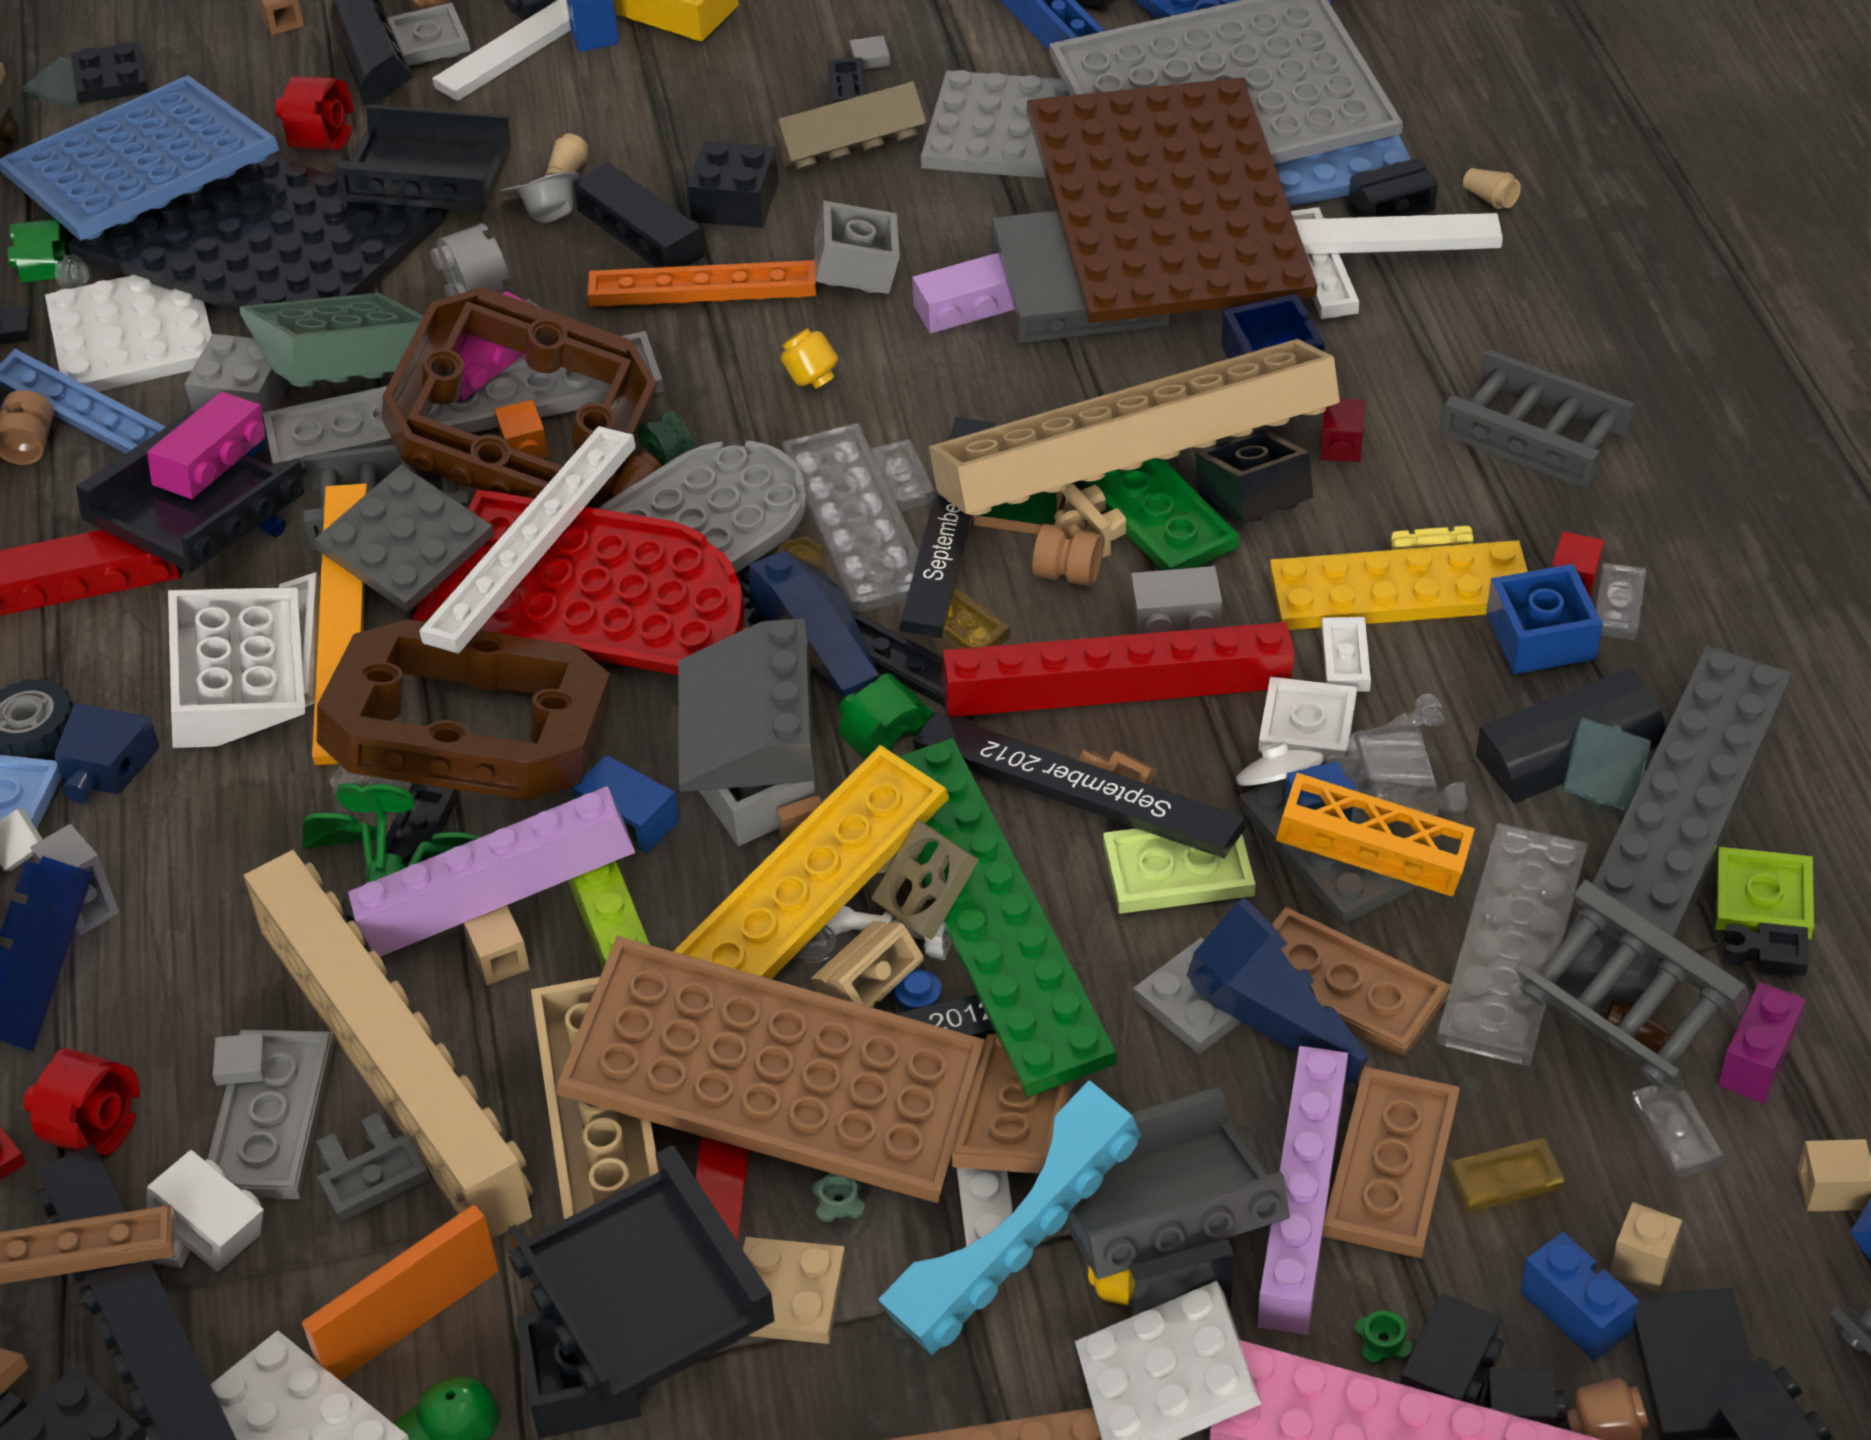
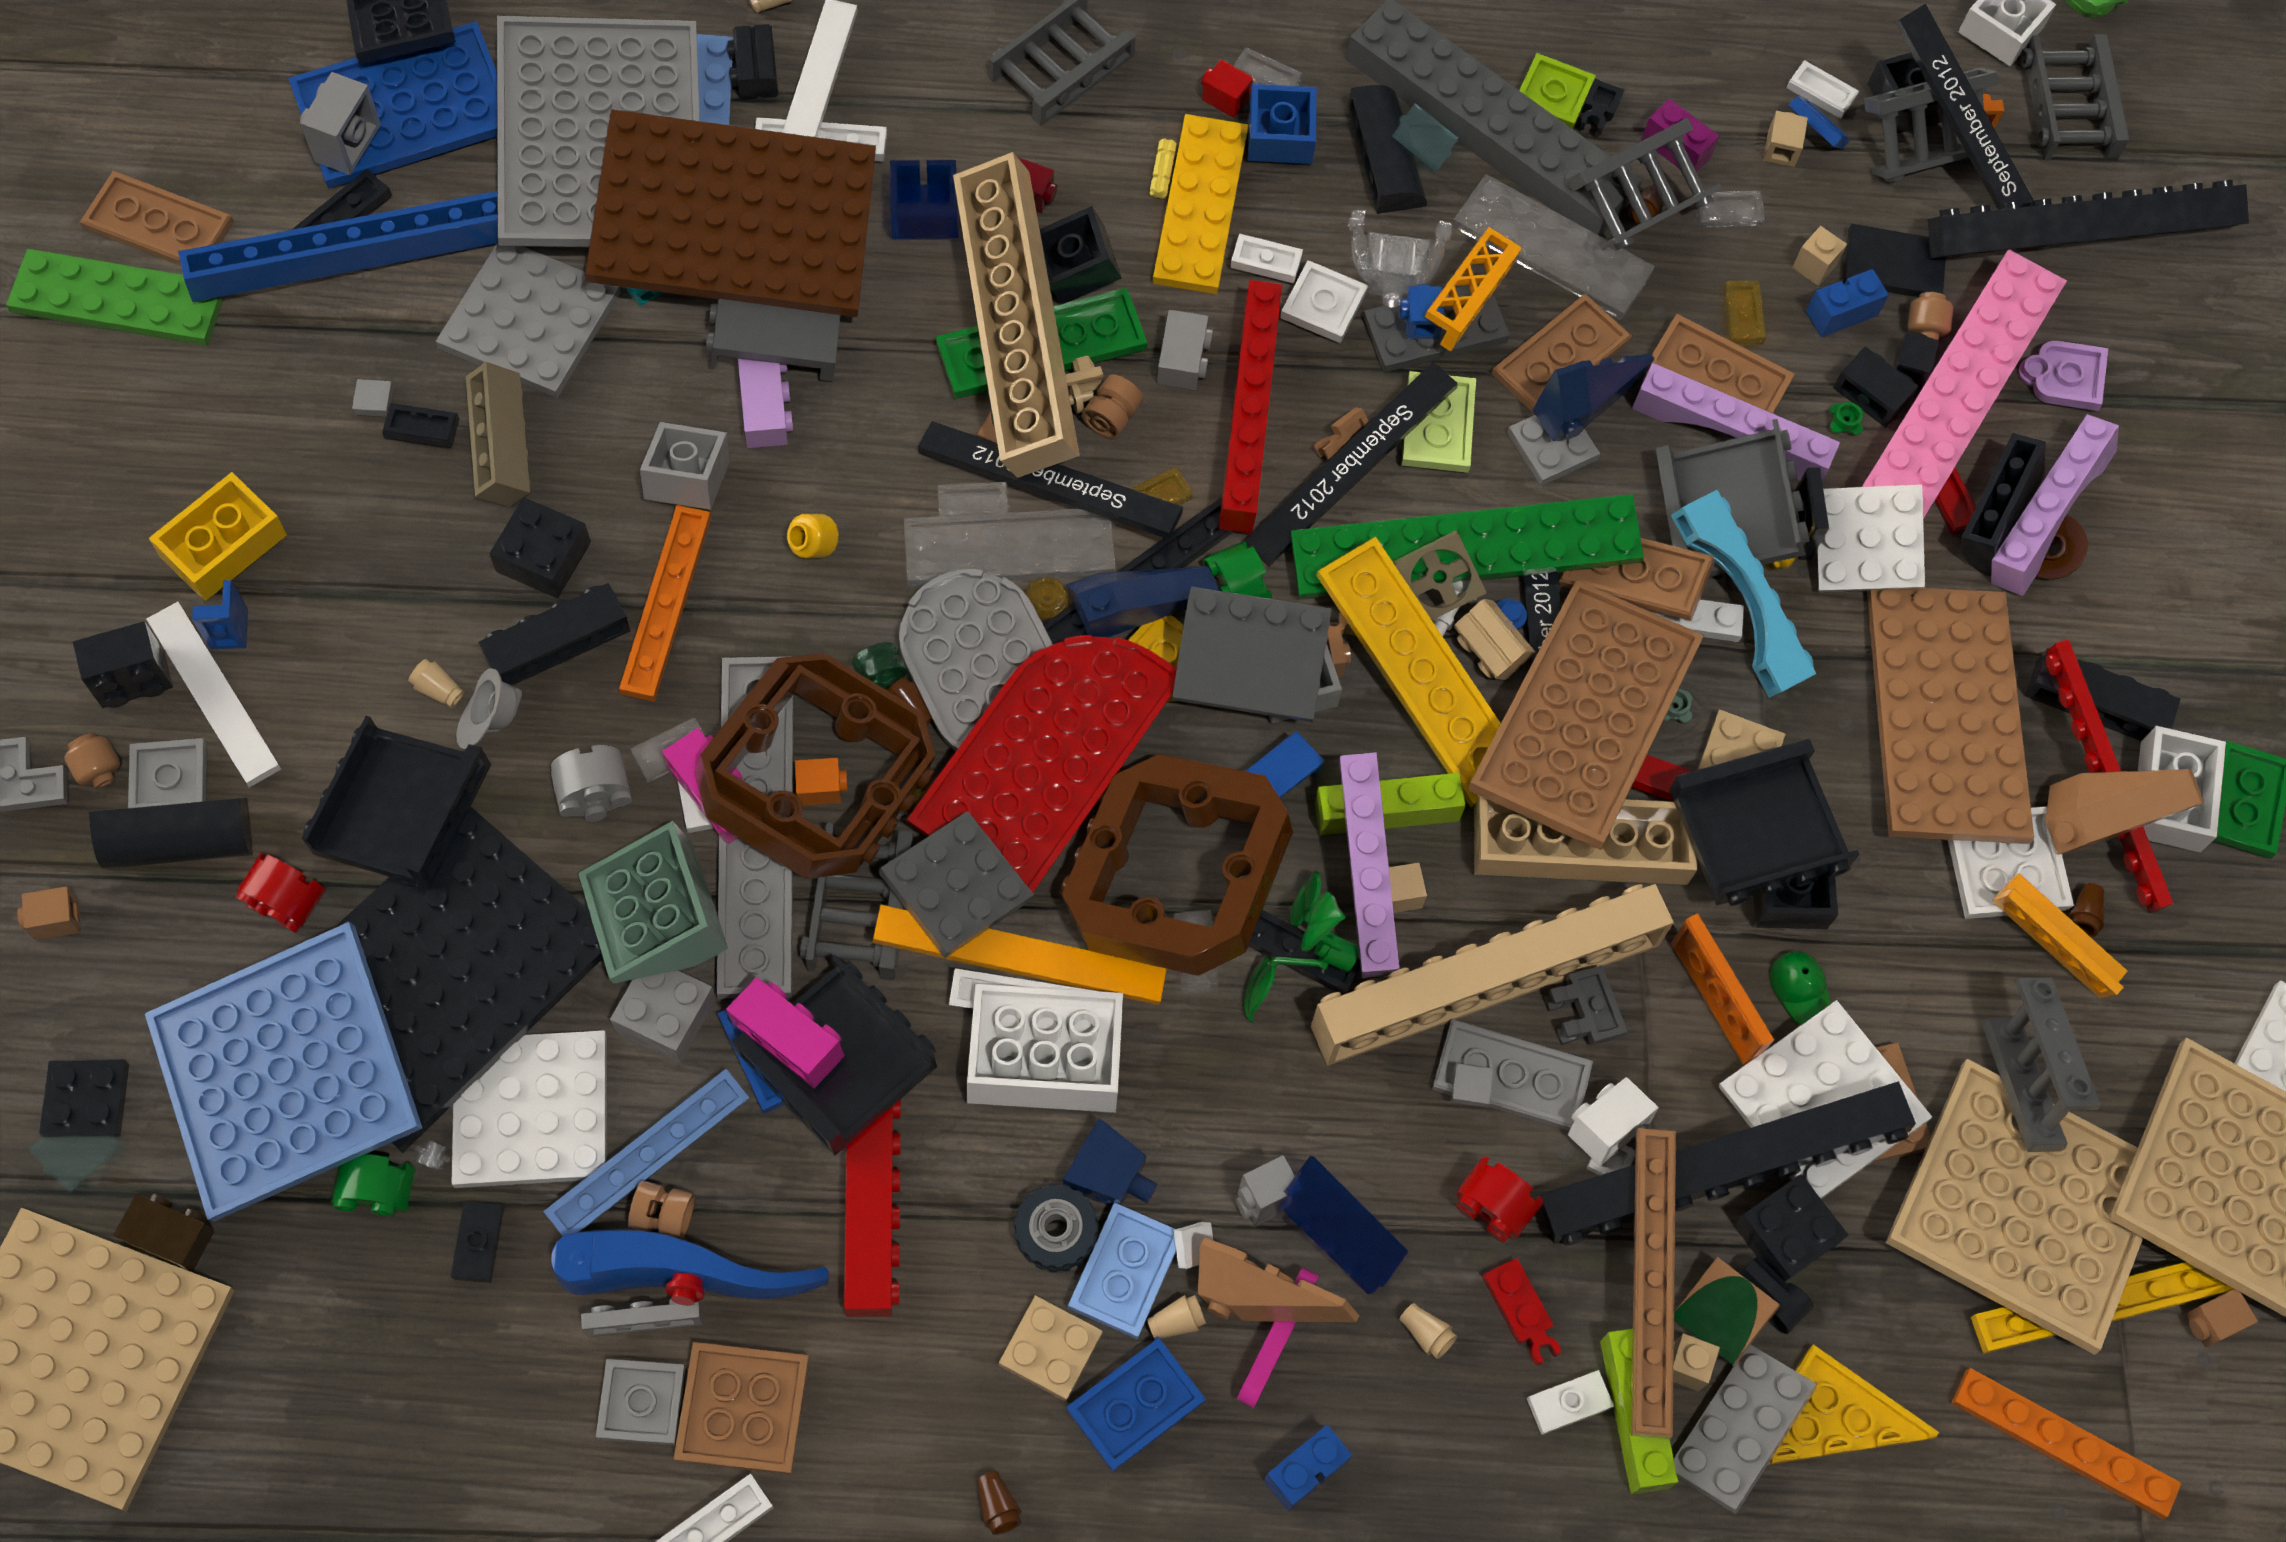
camera: 85 degrees left, 20 degrees up
white plate [419,426,636,654] -> none
white dish [1236,742,1324,786] -> none

